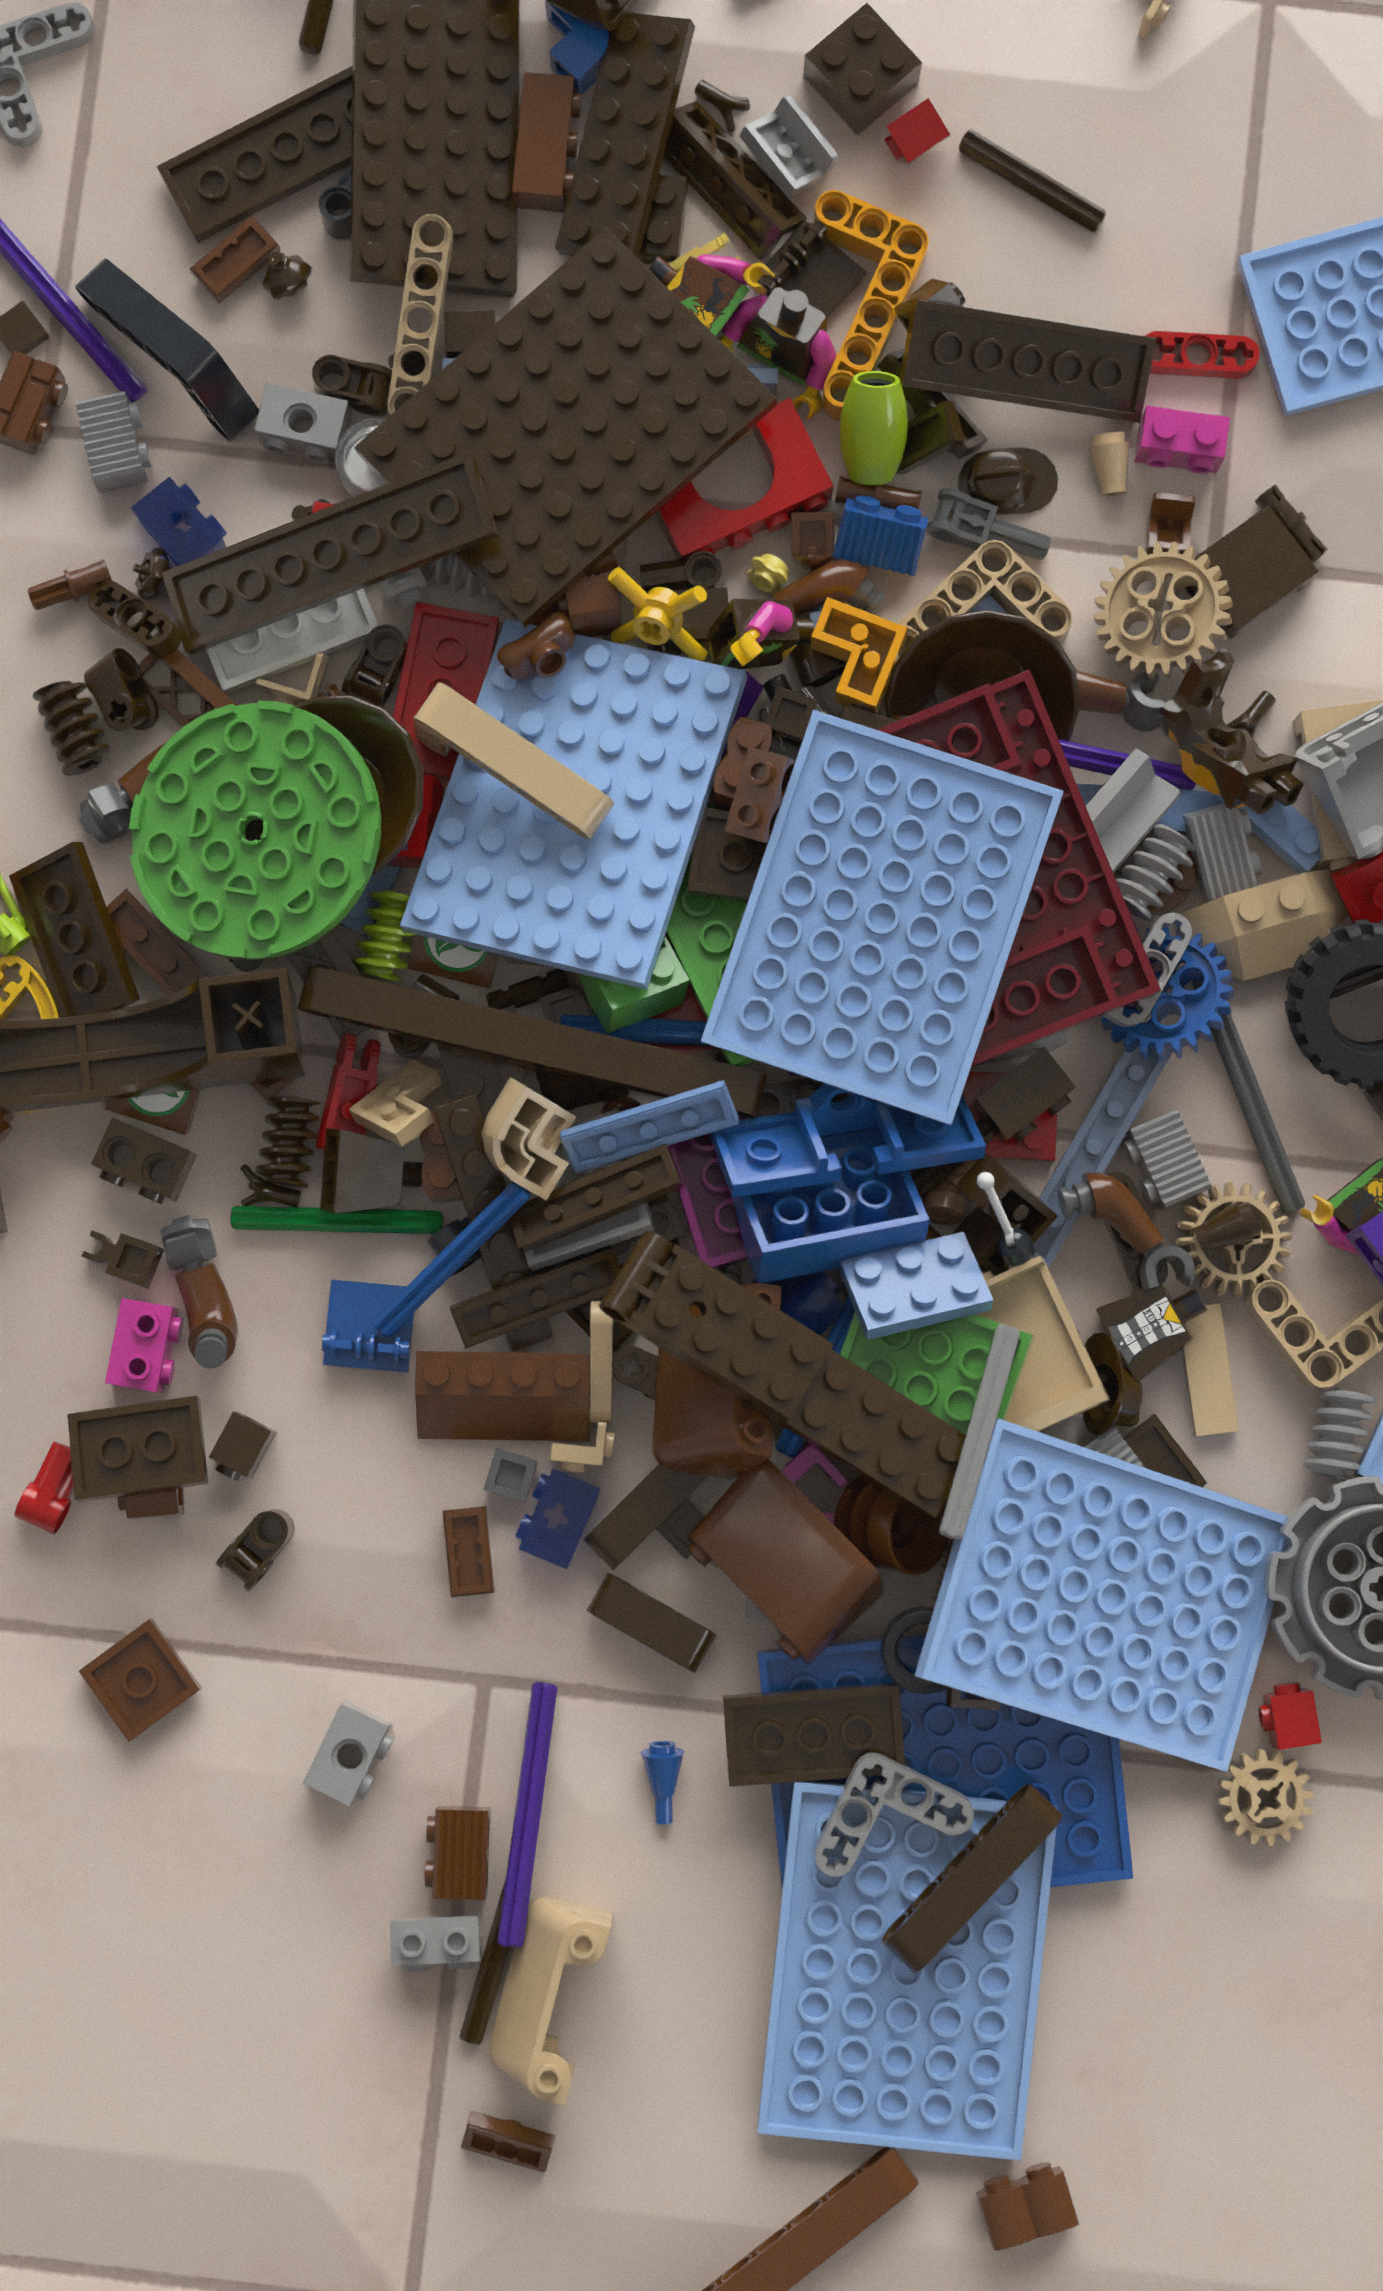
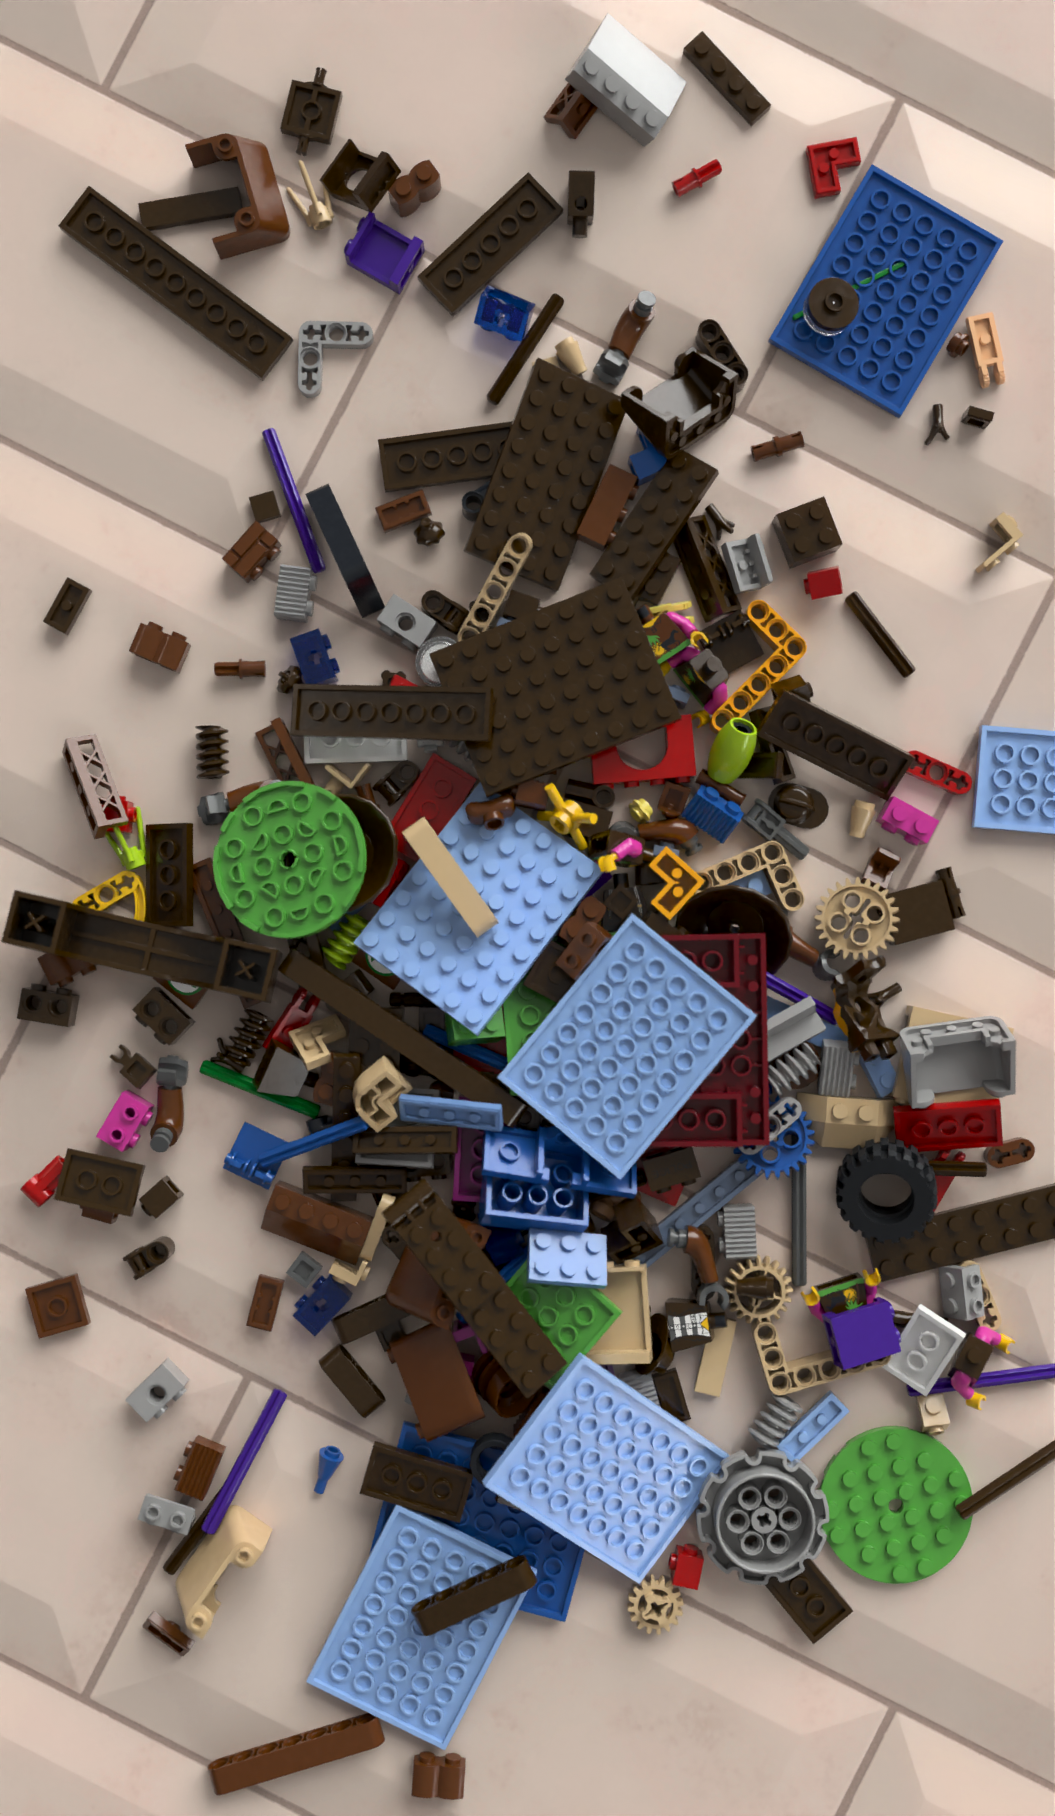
camera: 20 degrees right, 5 degrees up
dark brown piece [84,648,159,731] -> none
dark brown beam [88,581,182,658] -> none
light grey beam [814,1753,974,1877] -> none
light grey axle [940,1324,1020,1540] -> none
hinge [977,1172,1035,1266] -> none

